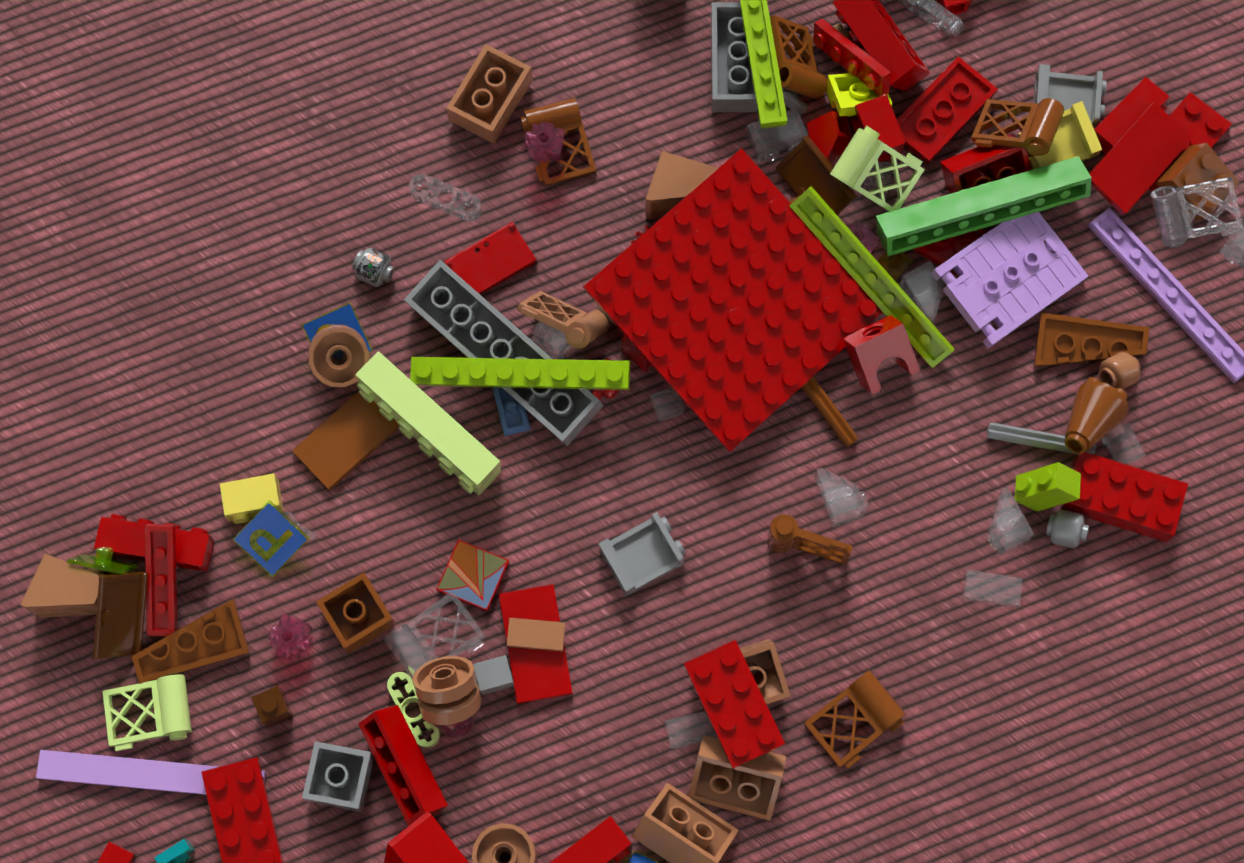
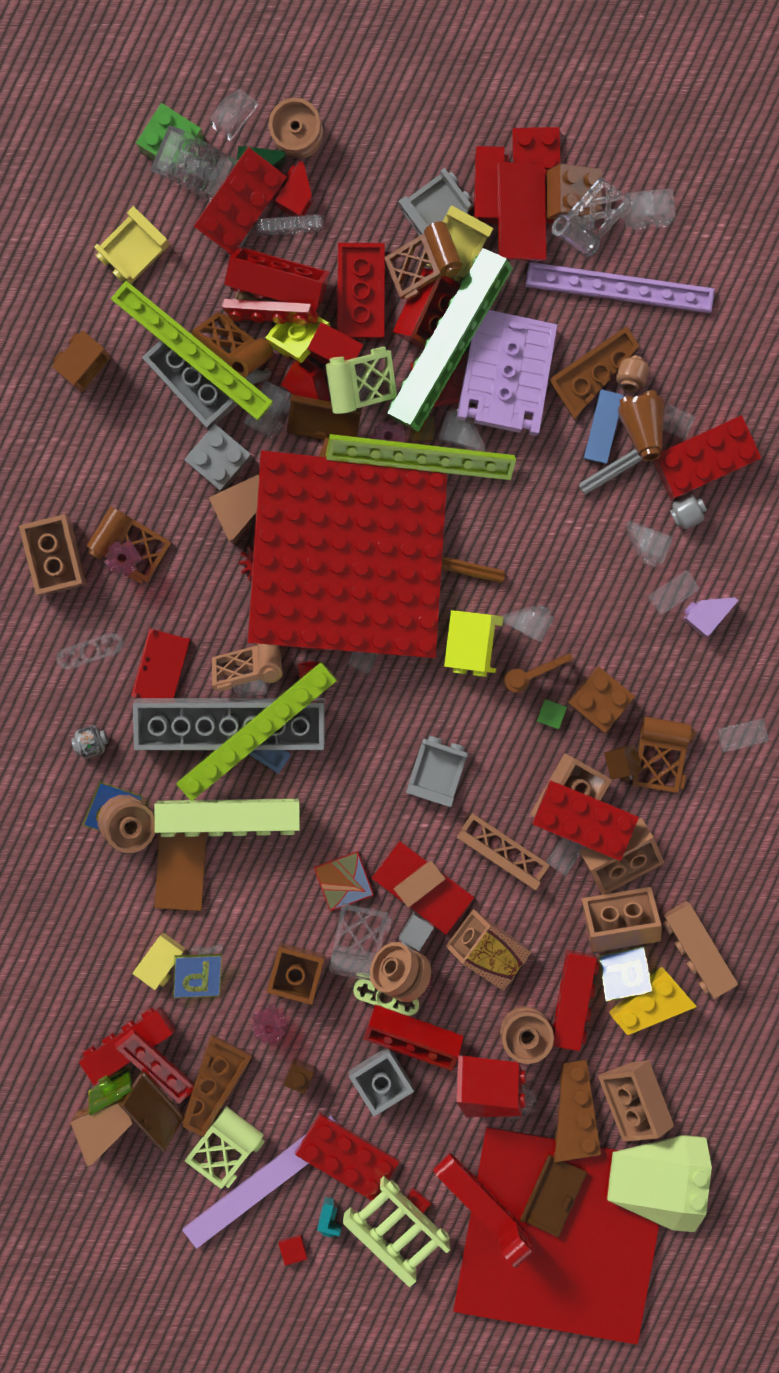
camera: 50 degrees left, 15 degrees up
red piece [843,315,920,395] -> none
lime brick [1015,462,1081,512] -> none
none -> light grey brick [184,424,253,492]
none -> neon yellow panel [444,610,503,677]
none -> slope [446,909,531,991]
none -> nougat fence [457,813,550,890]
none -> bright green tile [536,699,567,729]
none -> dark orange brick [566,666,635,733]
none -> medium blue tile [583,389,624,464]
none -> reddish brown brick [604,744,642,782]
none -> lavender slope [683,597,739,637]
none -> clear tile [716,718,769,752]

